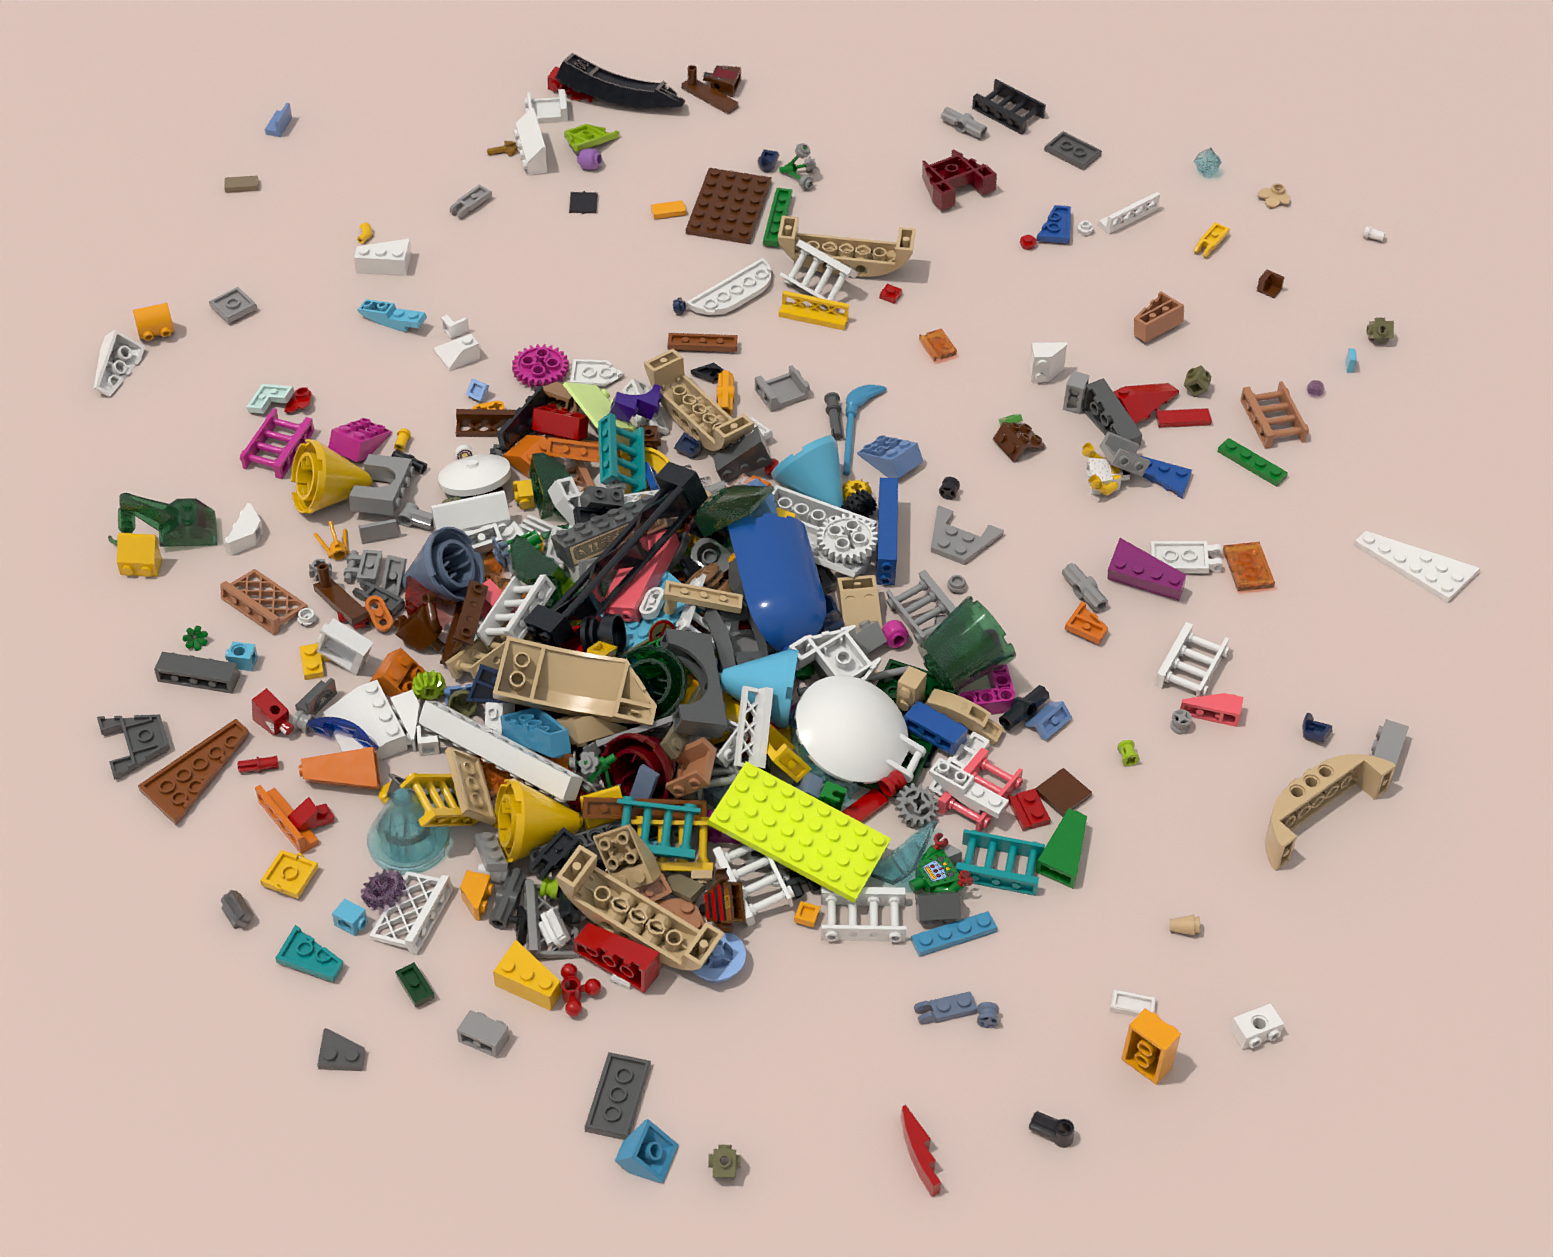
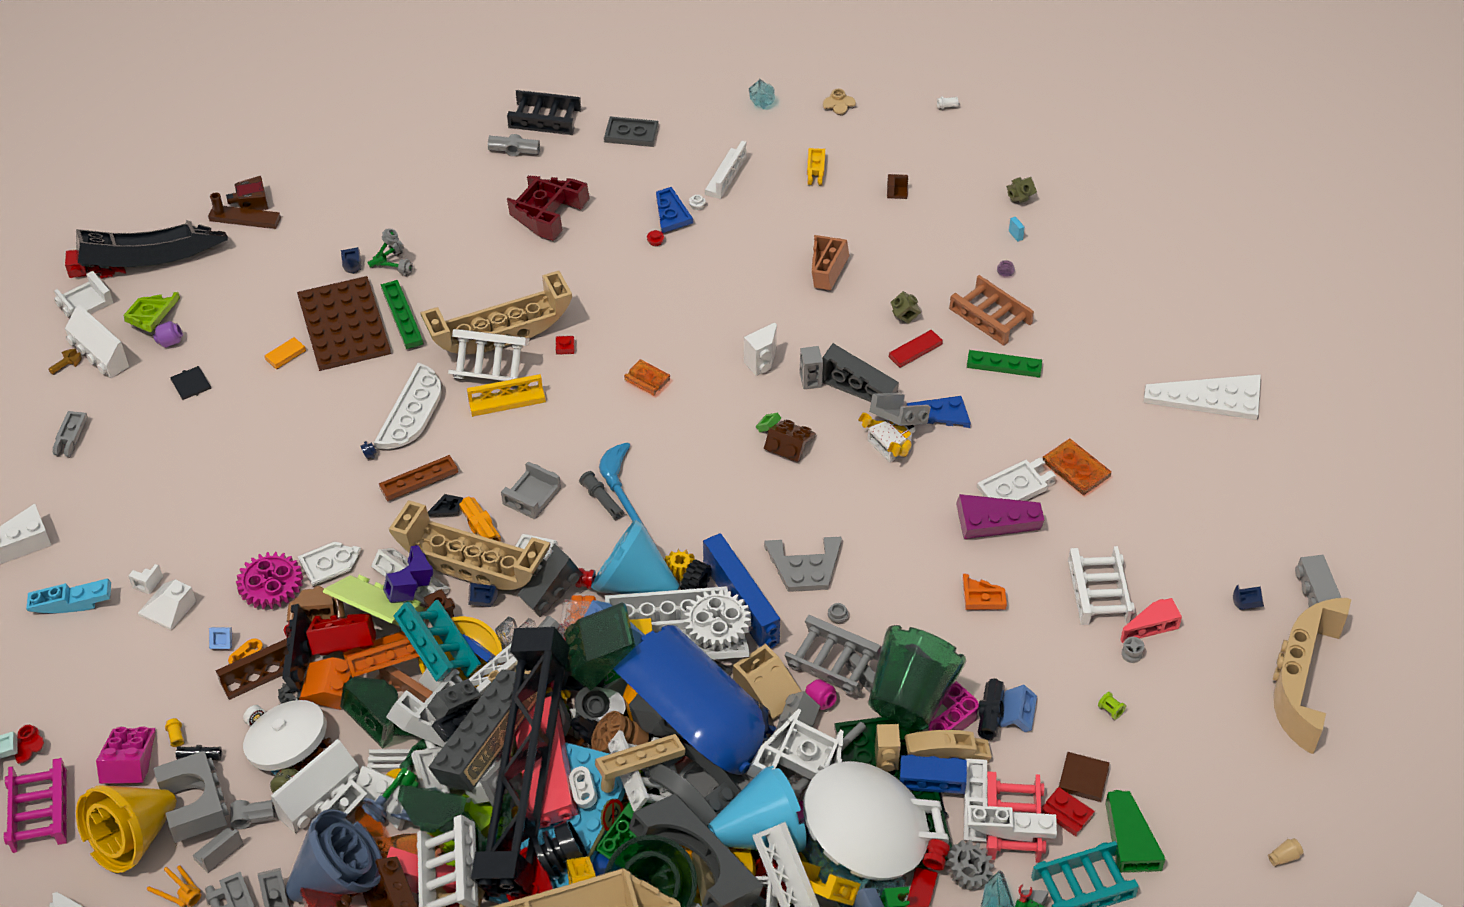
camera: 30 degrees left, 0 degrees up
yellow brick [513,479,535,509] -> none
medium blue slope [857,435,923,479] -> none
black wheel [939,477,960,500] -> none
light grey piece [1062,563,1108,612] -> none
red wedge [1113,383,1179,424] -> none

